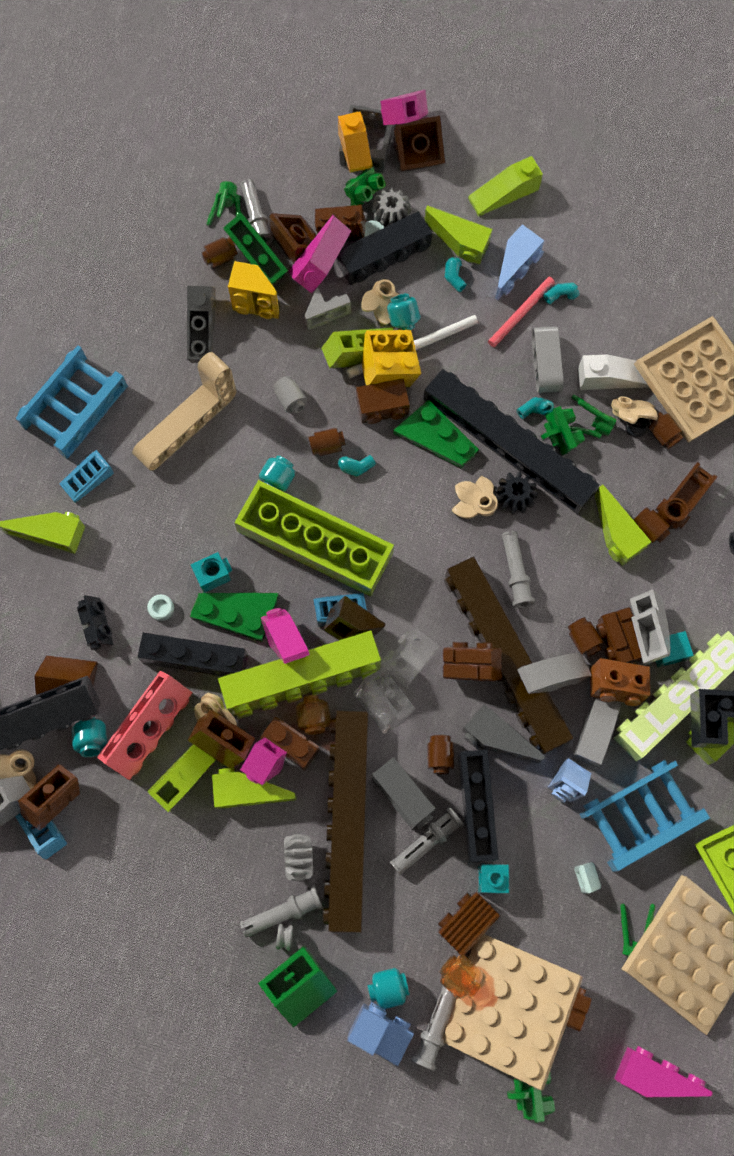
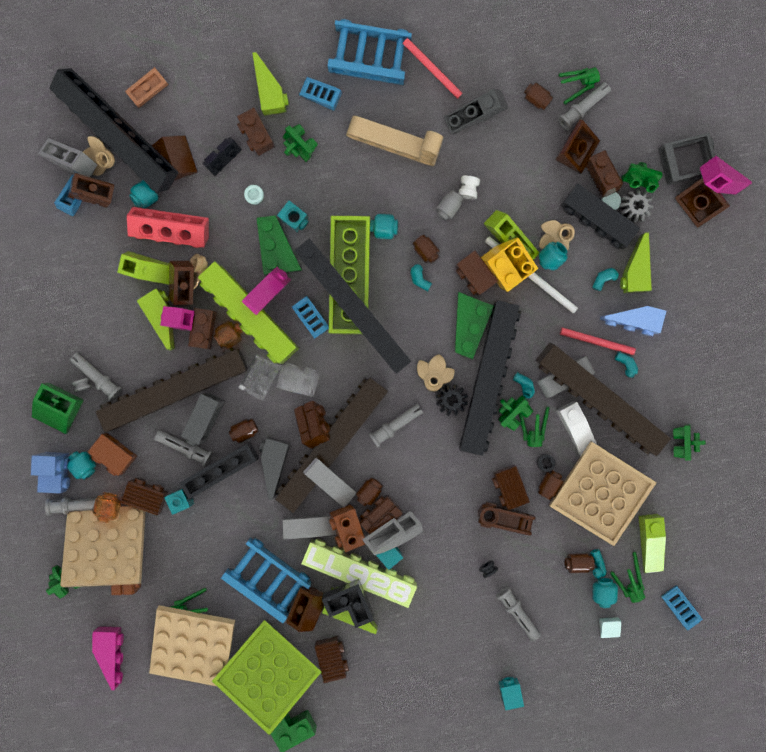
camera: 65 degrees right, 15 degrees up
black brick [137,632,248,677] -> none
green brick [223,213,288,286] -> none
yellow slope [228,261,280,319] -> none
light grey gear [284,834,313,881] -> none
dark pink slope [288,215,351,294] -> none
light grey slope [305,288,351,330] -> none
dark brown slope [324,596,386,640] -> none
light orange slope [338,111,372,173] -> none
lime slope [468,156,543,216] -> none
light blue slope [548,758,591,803] -> none
light aqua slope [574,862,601,893] -> none
lime slope [594,484,651,566] -> none
tan plate [611,397,658,424] -> none
reddish brown brick [634,507,670,544] -> none
none -> dark orange brick [88,432,137,476]
none -> reddish brown brick [237,107,275,156]
none -> green hips [282,124,318,162]
none -> reddish brown brick [286,587,324,632]
none -> black brick [294,238,412,374]
none -> coral bar [402,38,462,99]
none -> white wheel [458,175,480,200]
none -> reddish brown brick [491,465,530,510]
none -> dark brown brick [535,342,671,457]
none -> green hips [673,425,706,461]

